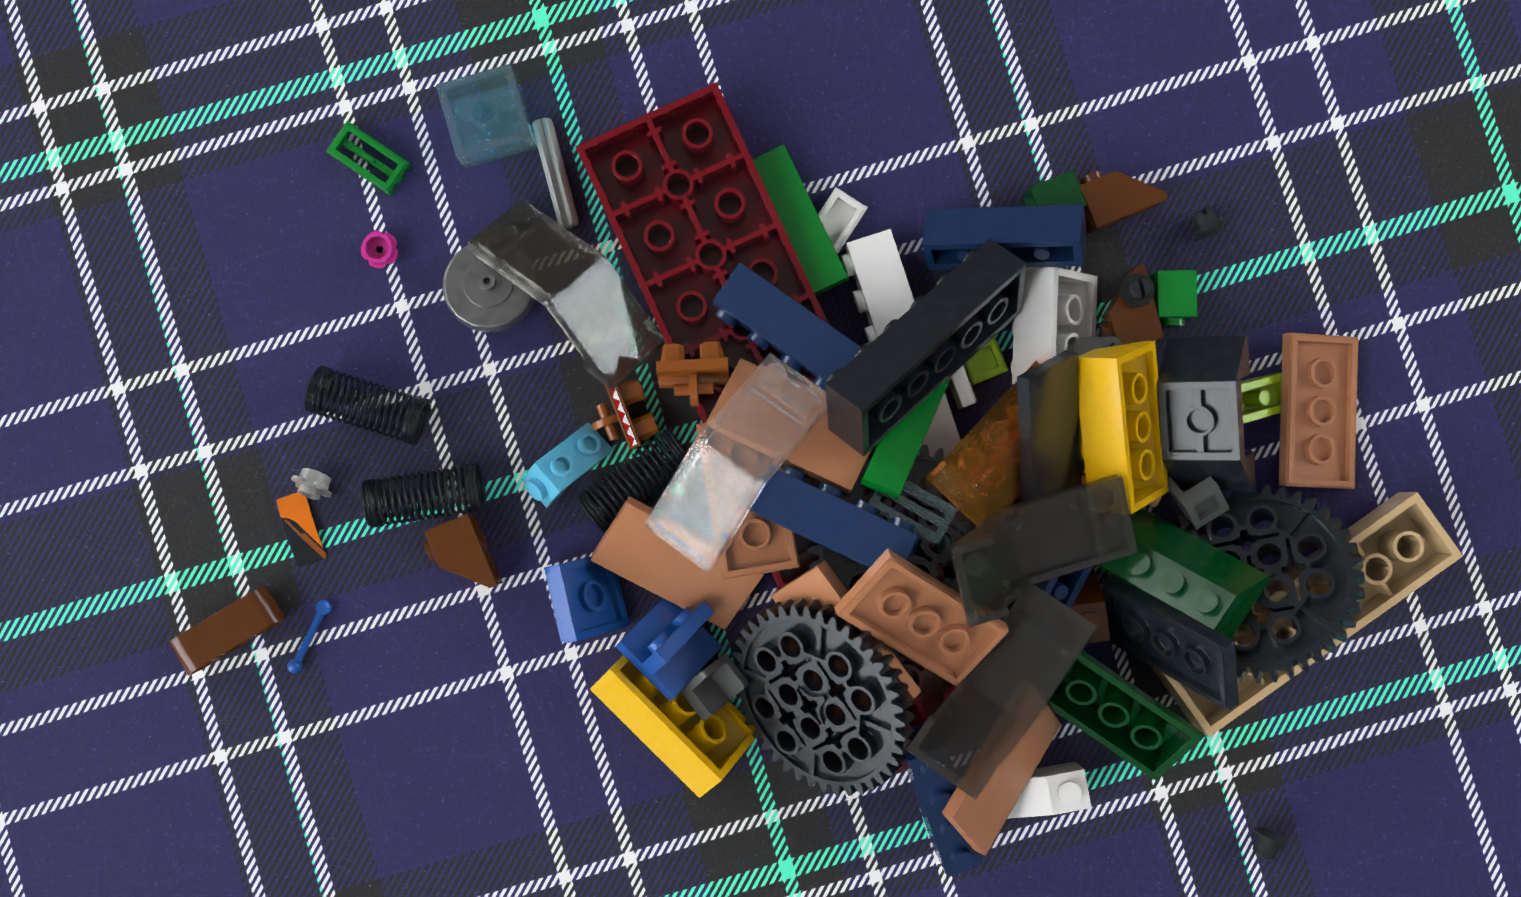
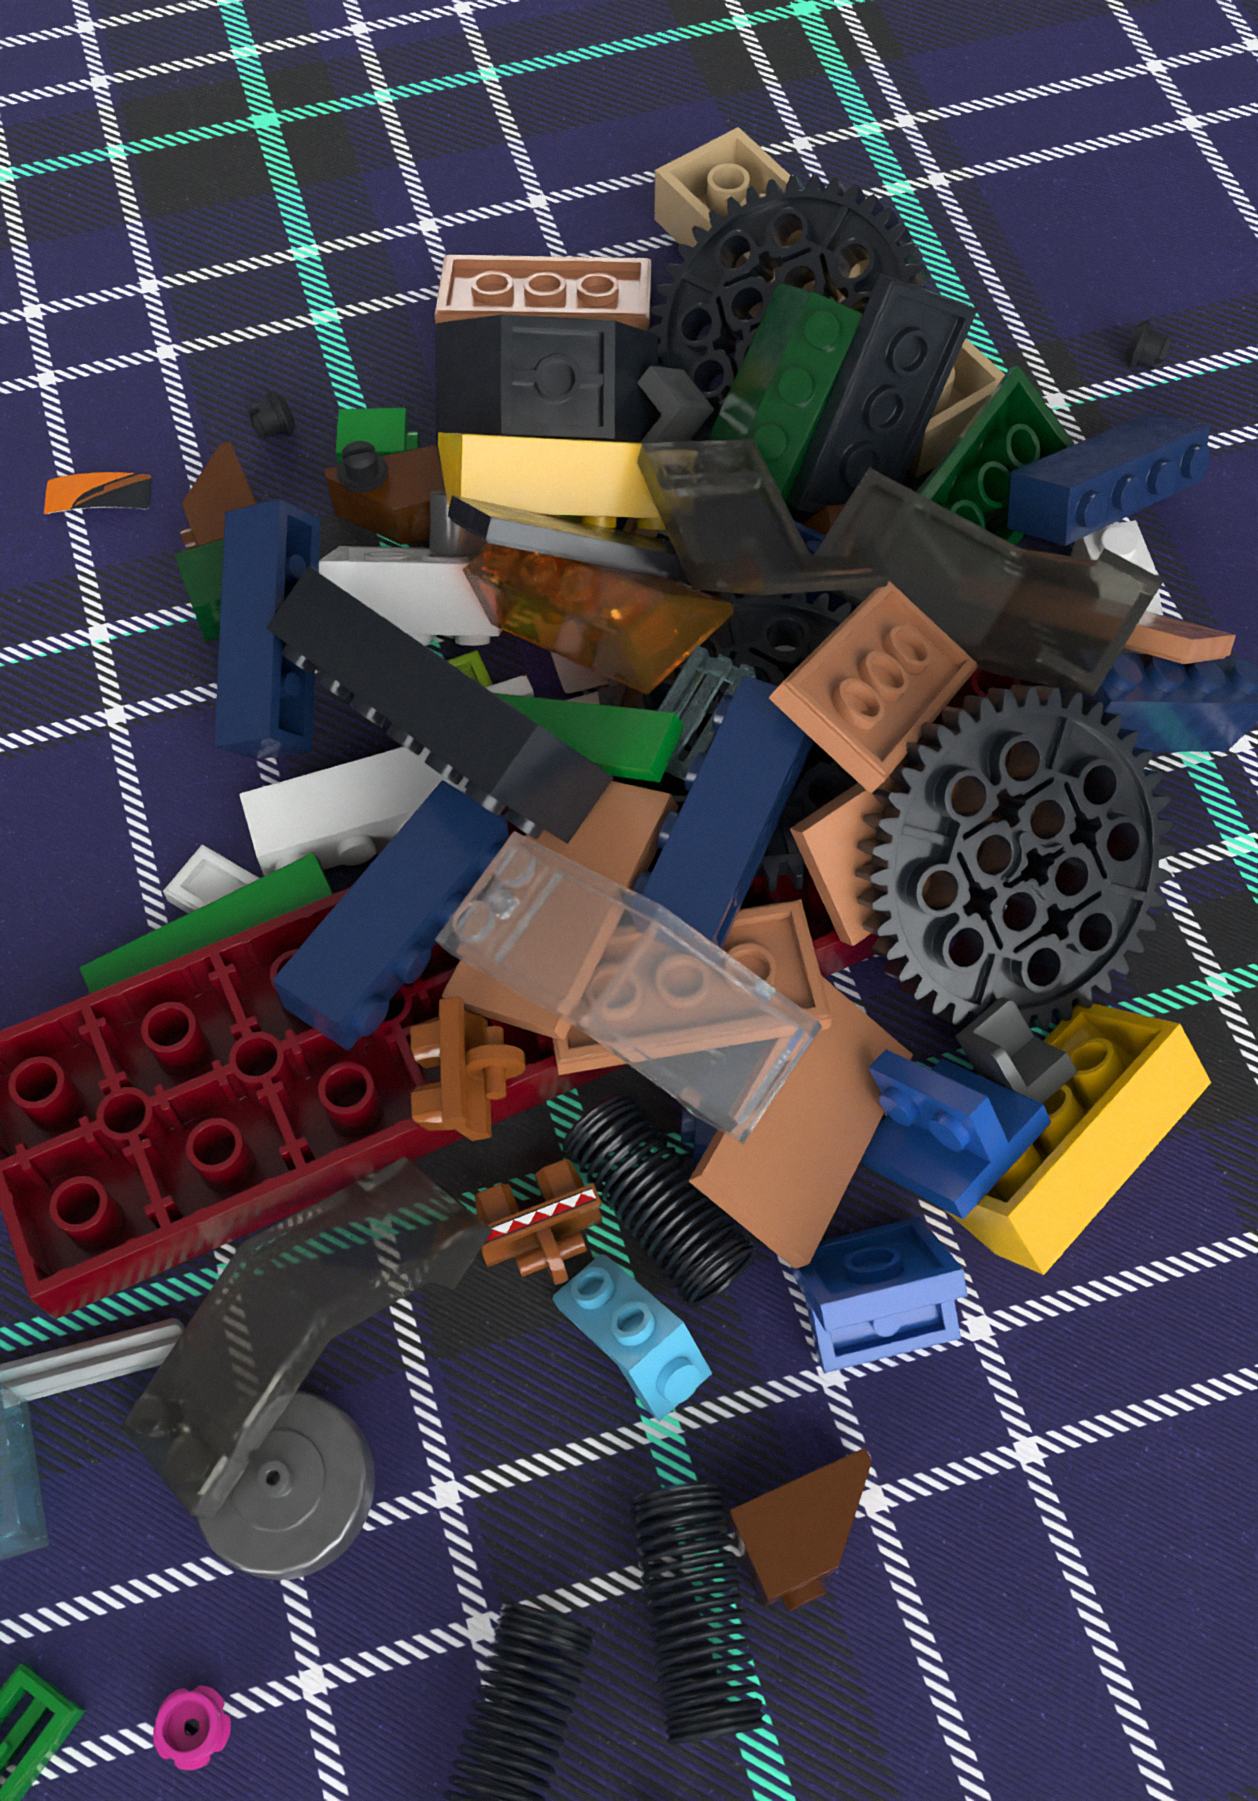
camera: 90 degrees left, 25 degrees down
none -> sticker [44,472,152,514]
none -> dark blue brick [1007,412,1210,546]

